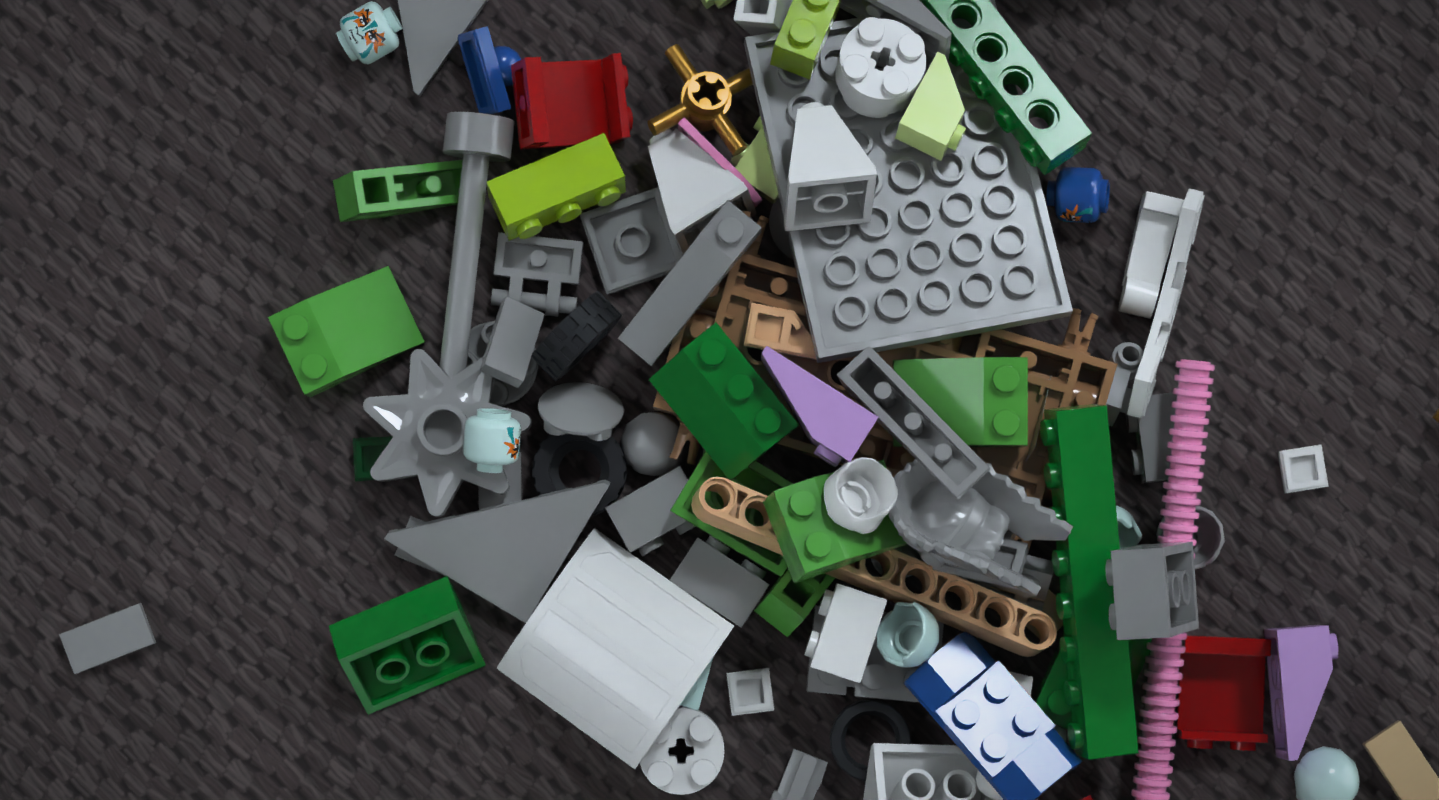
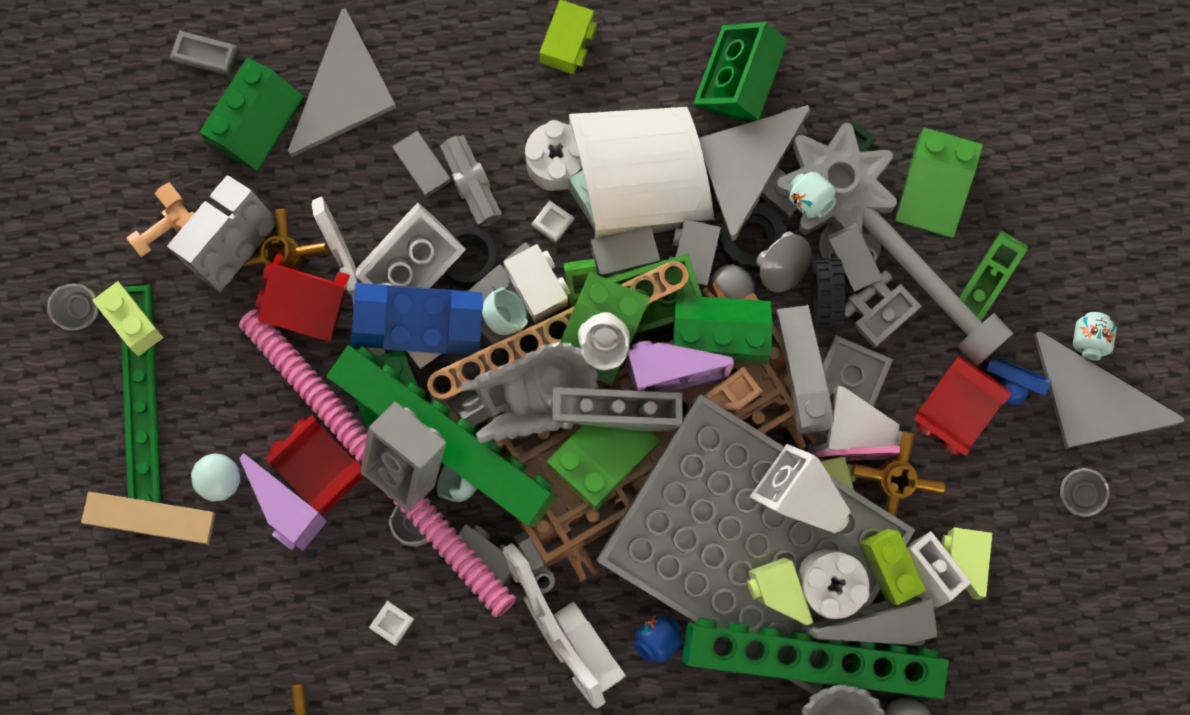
camera: 130 degrees right, 10 degrees down
lime brick [486,133,626,241] -> none

